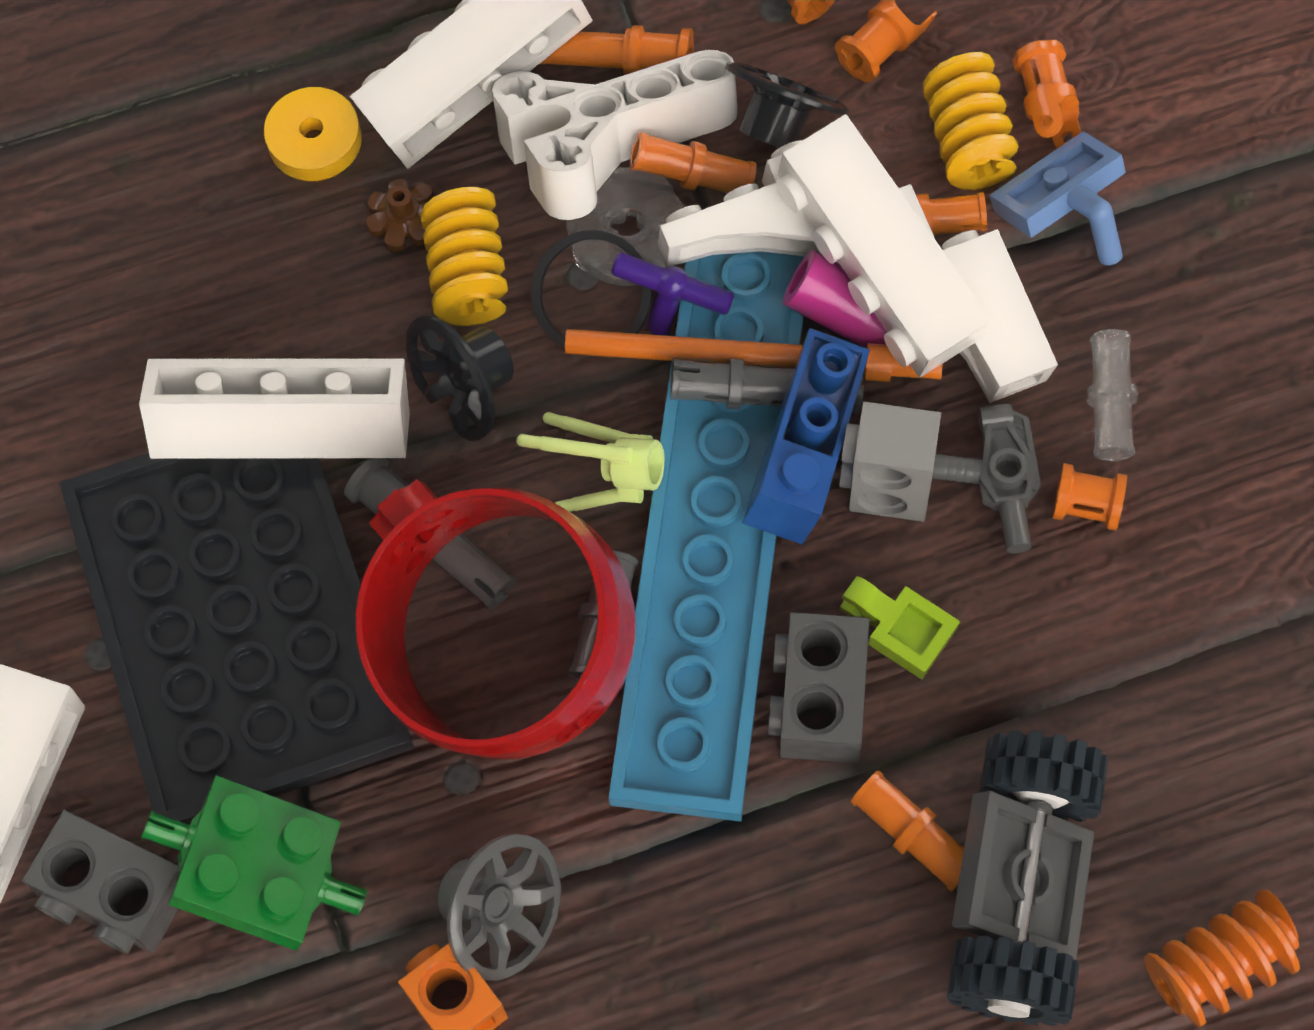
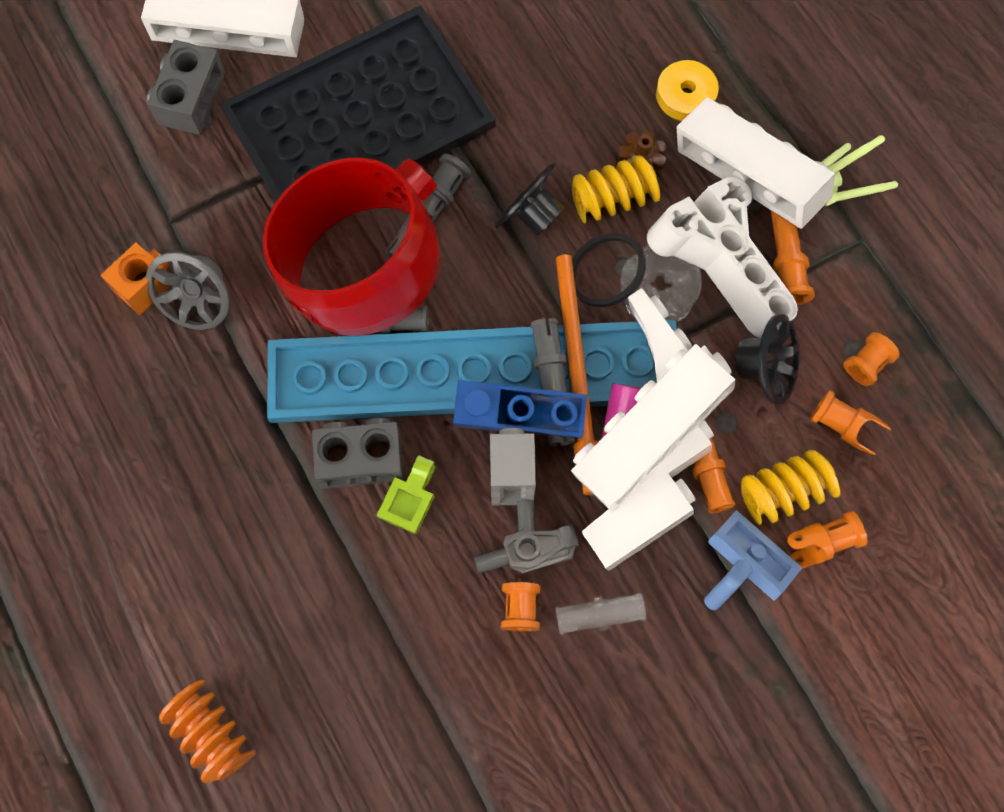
camera: 75 degrees right, 5 degrees up
white brick [139,359,410,459] -> none
green plate [141,775,368,951] -> none
yellowish green plant [516,412,664,512] -> none
dark purple piece [611,252,734,335] -> none
orange pin [629,132,757,193] -> none
orange pin [850,770,964,892] -> none
plate [947,730,1108,1026] -> none

